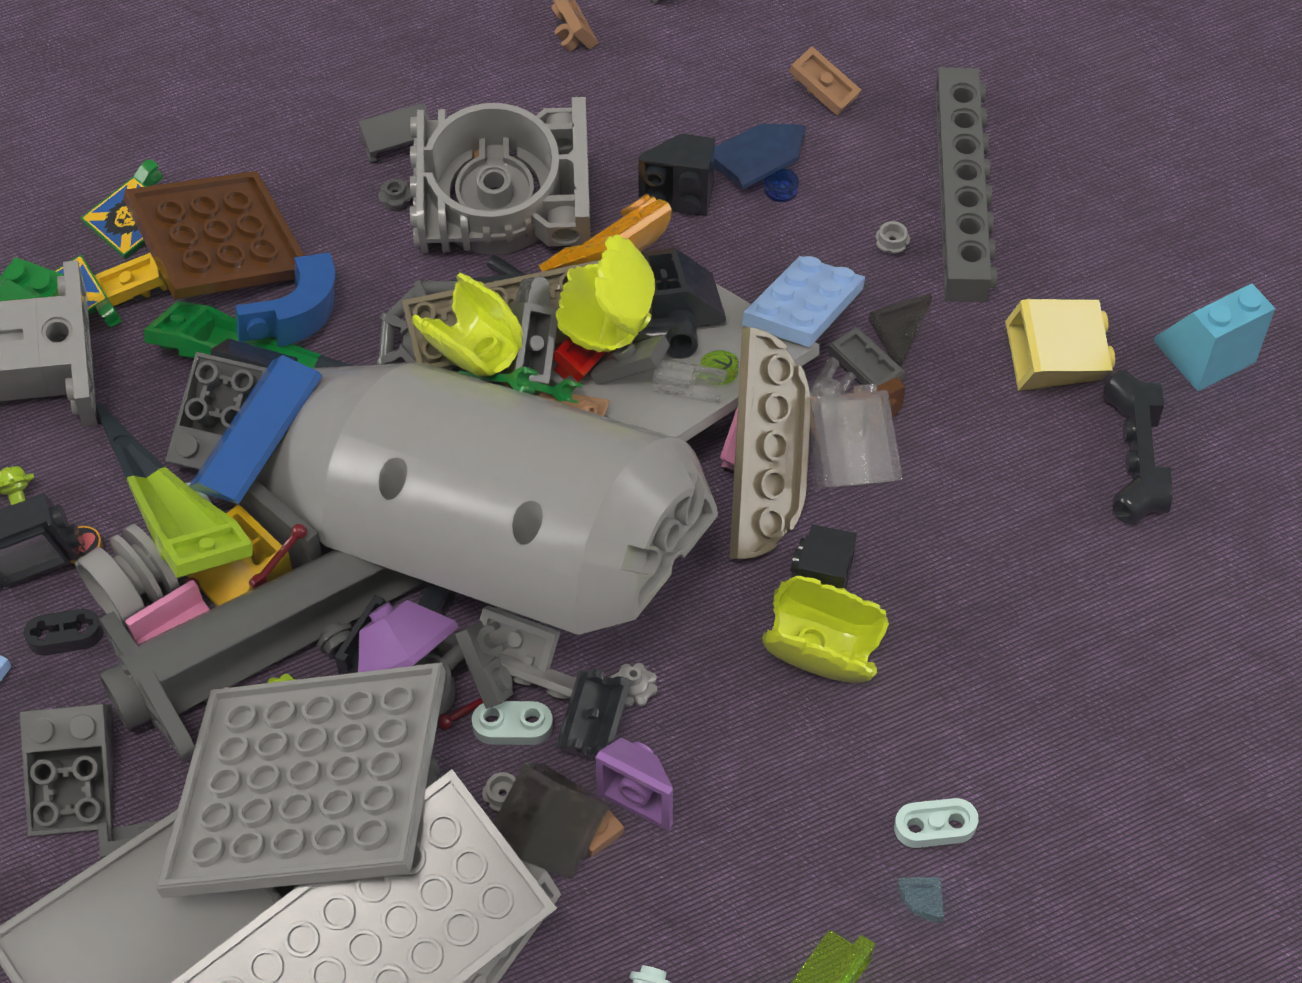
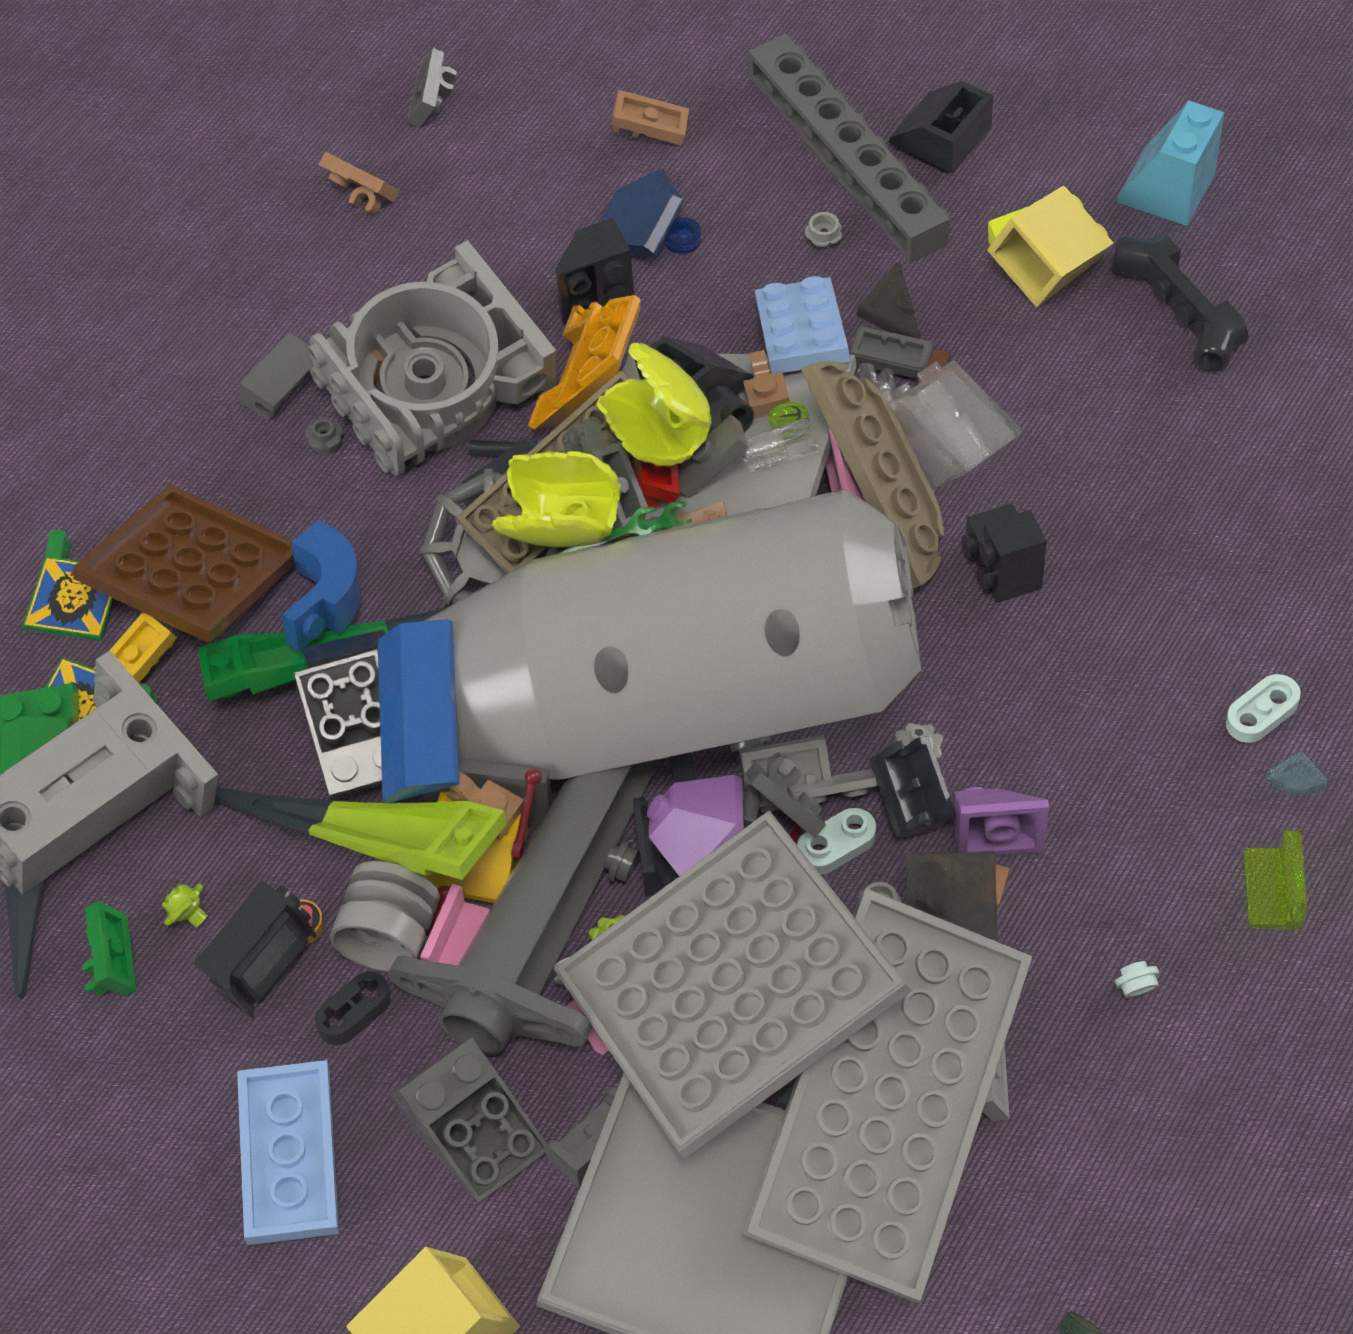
camera: 30 degrees left, 0 degrees up
neon yellow animal [762,576,889,683] -> none
none -> medium nougat plate [447,771,524,841]
none -> medium nougat plate [743,350,792,419]
none -> black slope [889,81,994,173]

